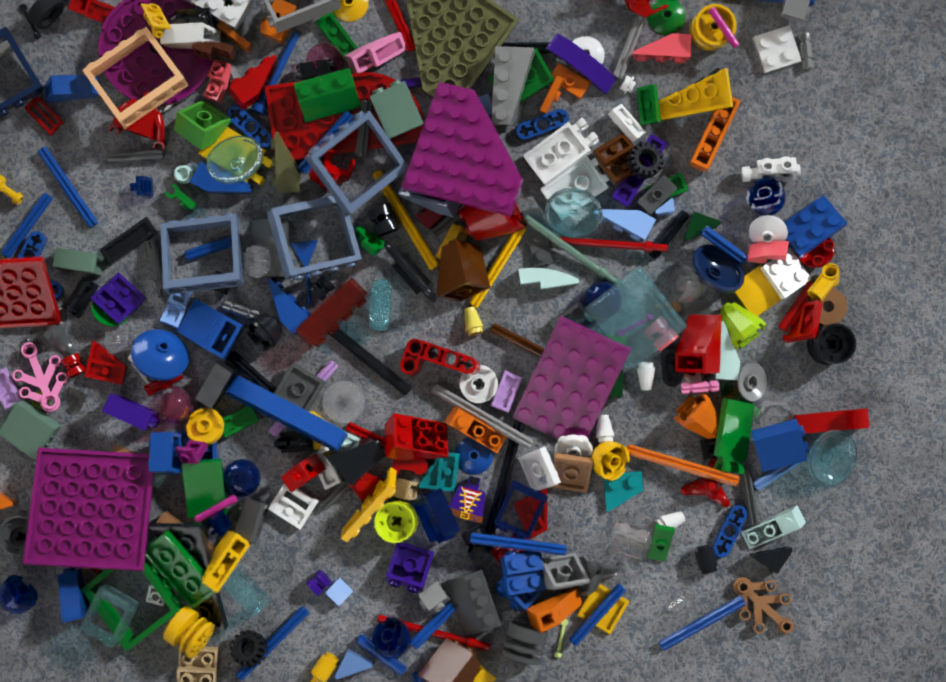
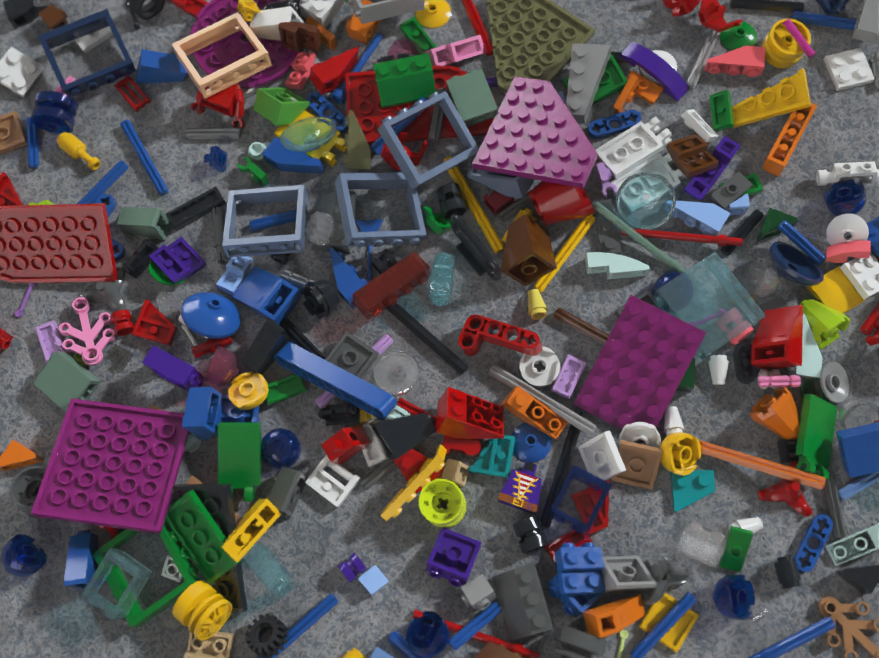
camera: 10 degrees right, 15 degrees down
magenta bracket [175,440,208,464] -> none
dark pink piece [195,495,238,523] -> none
clear blue tile [205,510,232,536] -> none
clear blue window [411,488,461,544] -> none
blue axle [470,533,567,556] -> none
white plate [619,75,636,94] -> none
black tyre [626,142,664,180] -> none
none -> lavender plate [596,162,617,198]
none -> clear blue cylinder [712,575,755,620]

